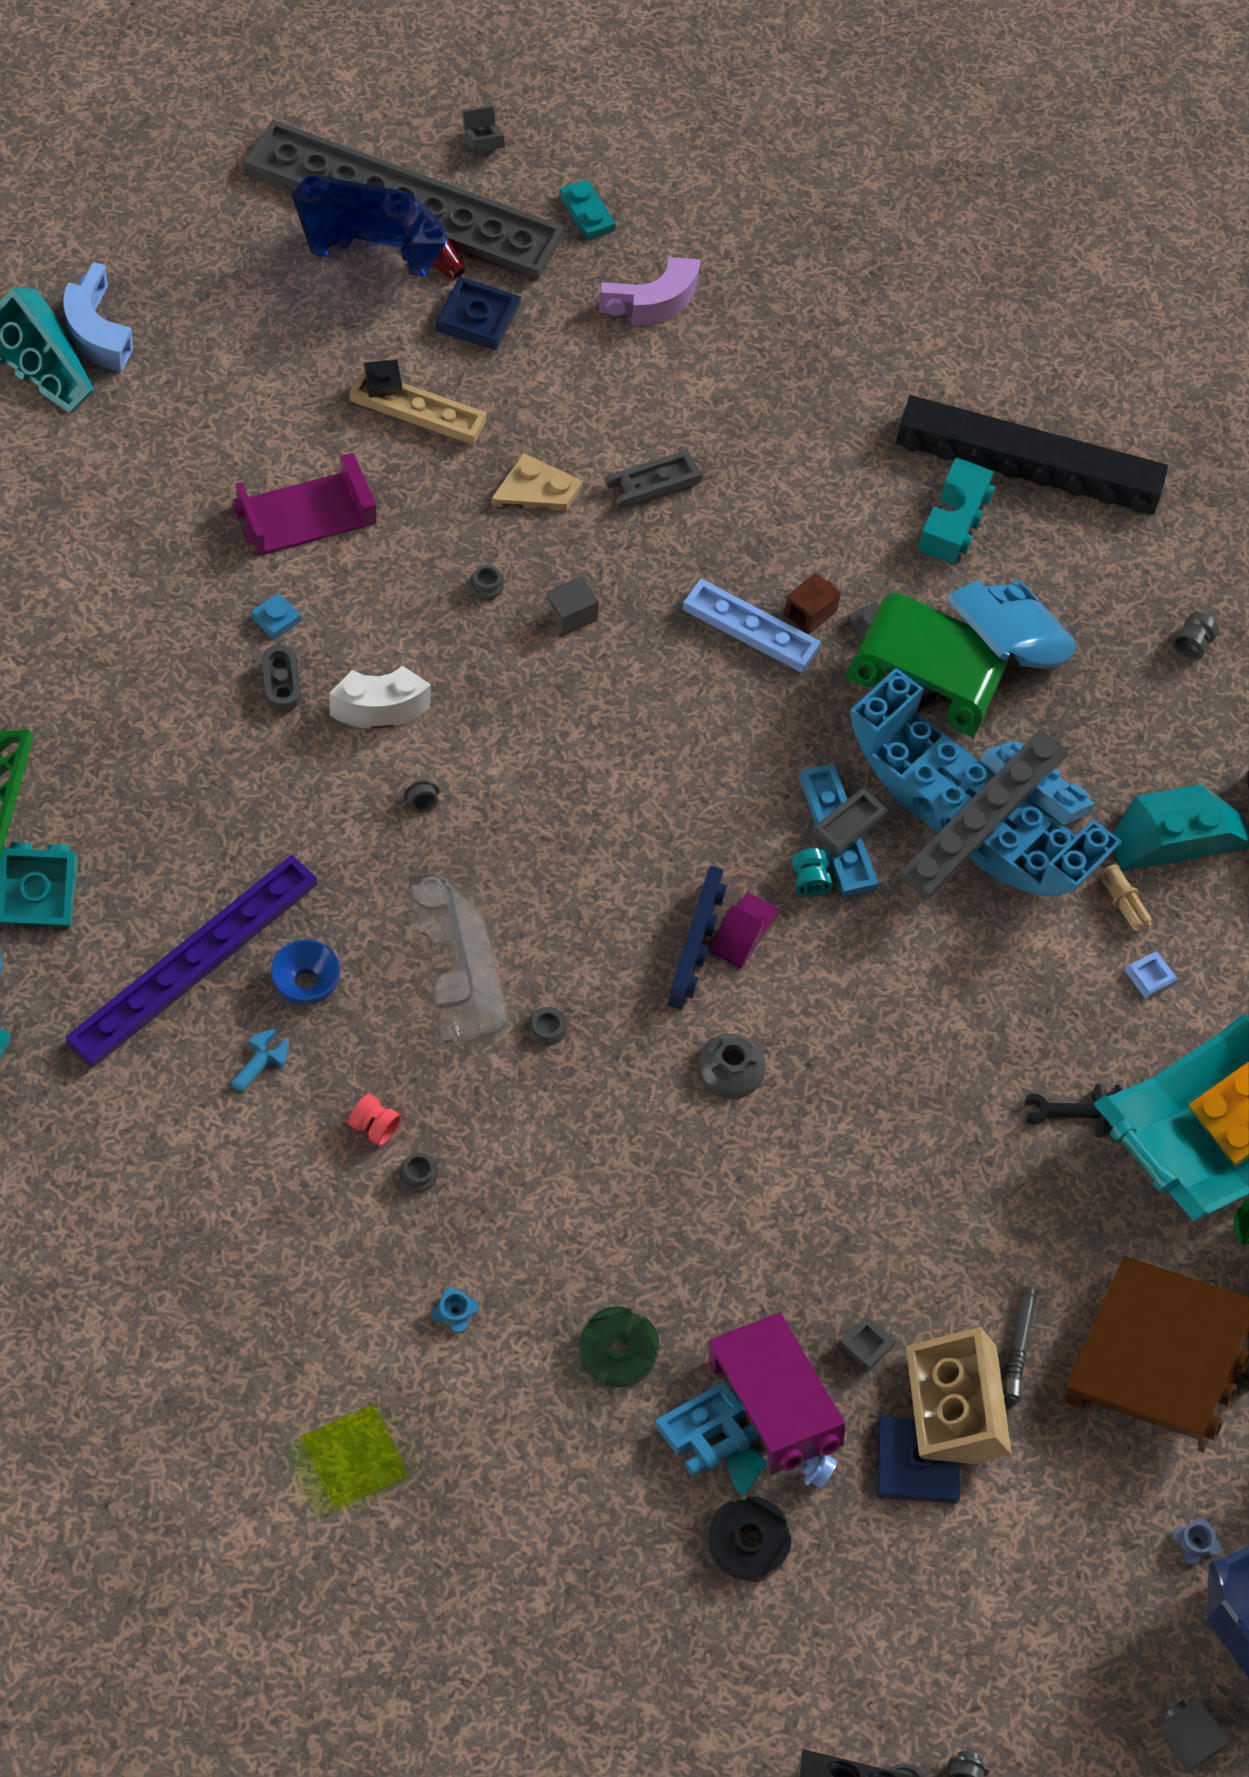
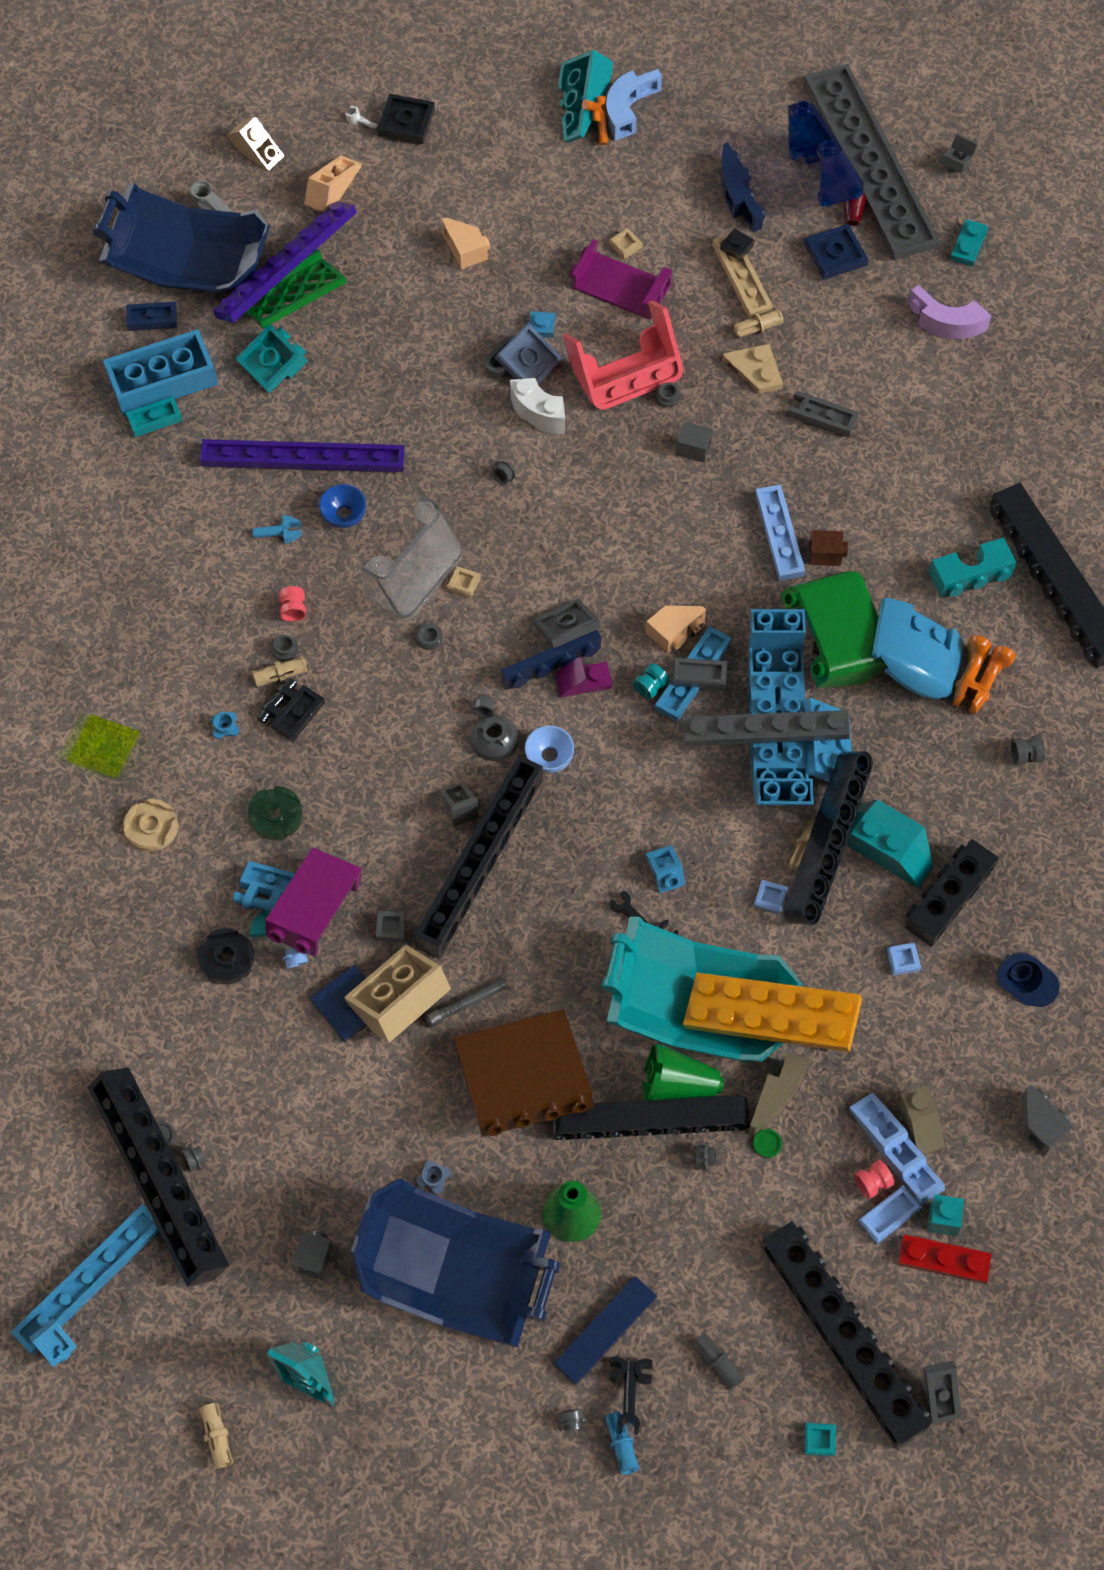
camera: 55 degrees right, 5 degrees up
none -> tan tile [123,799,179,852]
none -> tan pin [252,656,308,687]
none -> black plate [257,678,325,742]
none -> black brick [414,755,543,959]
none -> dark grey slope [439,782,479,827]
none -> light nougat slope [442,218,490,269]
none -> tan tile [447,566,481,599]
none -> dark grey hinge [472,694,494,716]
none -> sand blue tile [495,322,563,384]
none -> light blue piece [525,725,574,773]
none -> dark grey tile [532,599,601,648]
none -> coral windscreen [563,300,683,410]
none -> orange hose [582,96,608,145]
none -> tan tile [609,228,643,259]
none -> light nougat slope [646,605,706,653]
none -> dark azure bracket [646,845,685,893]
none -> dark blue slope [720,142,765,232]
none -> tan axle [734,309,784,338]
none -> black beam [784,751,873,925]
none -> orange piece [952,635,1016,715]

